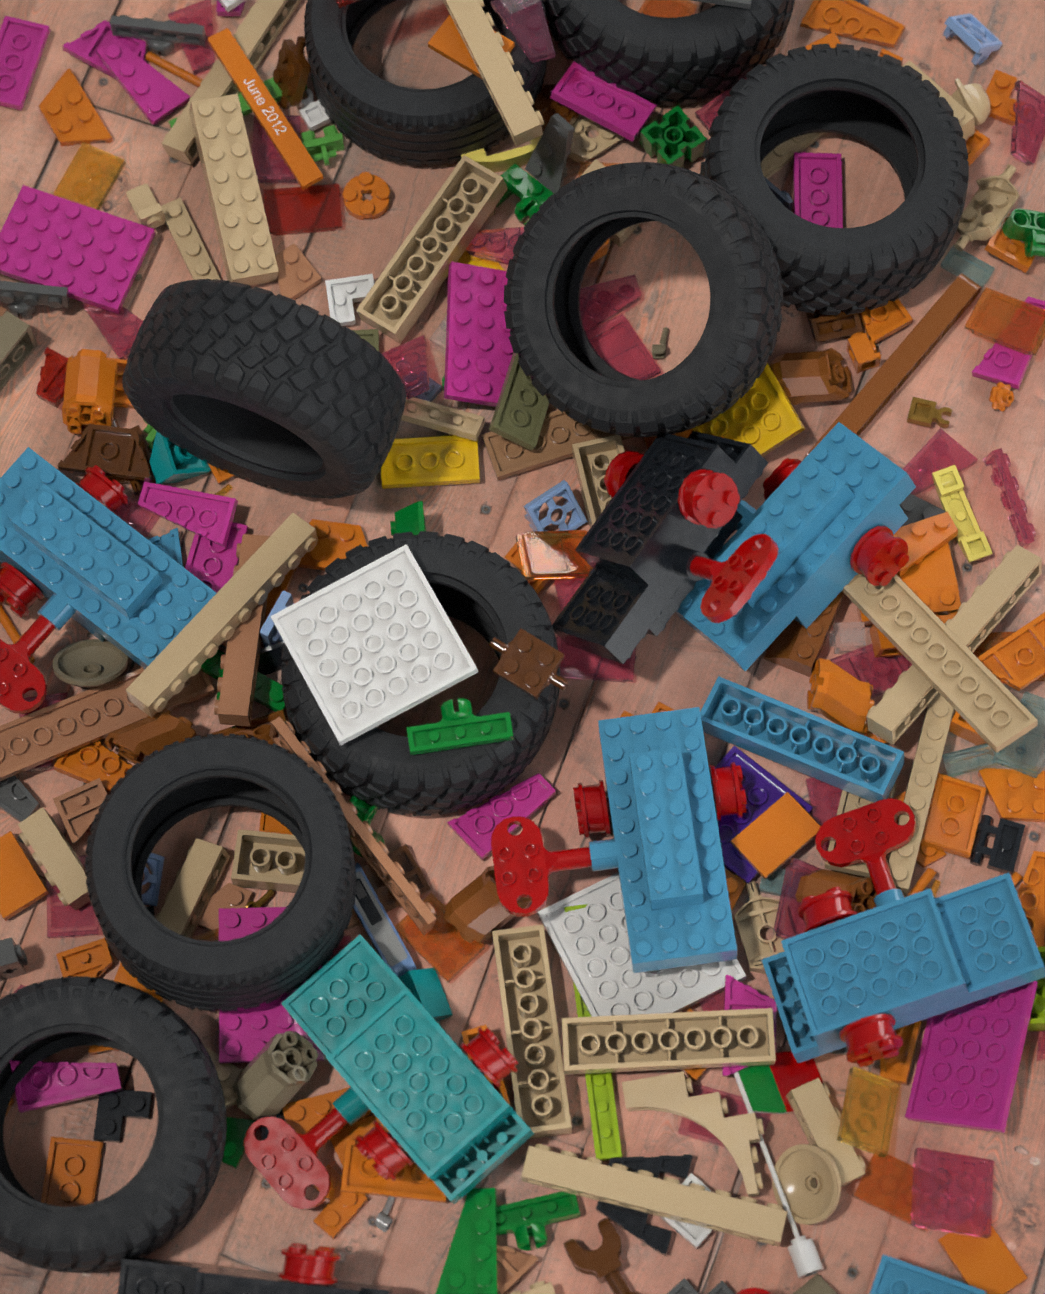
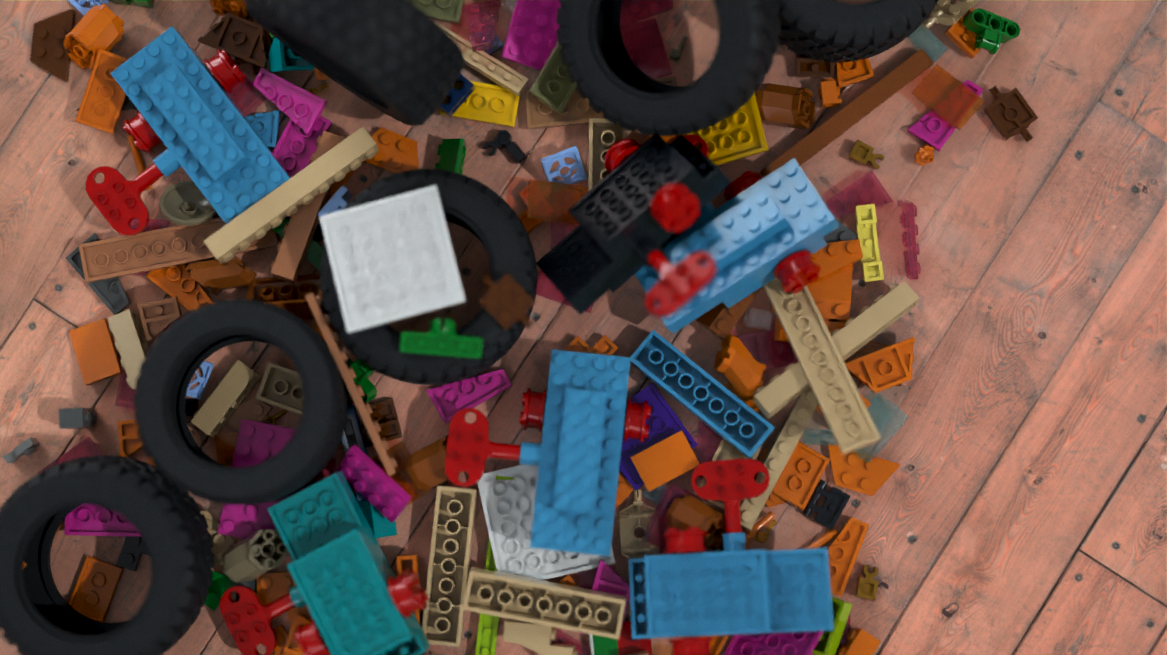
camera: 10 degrees right, 15 degrees up
none -> dark pink plate [336,445,412,523]
none -> dark blue brick [438,74,475,117]
none -> black bar [482,130,527,164]

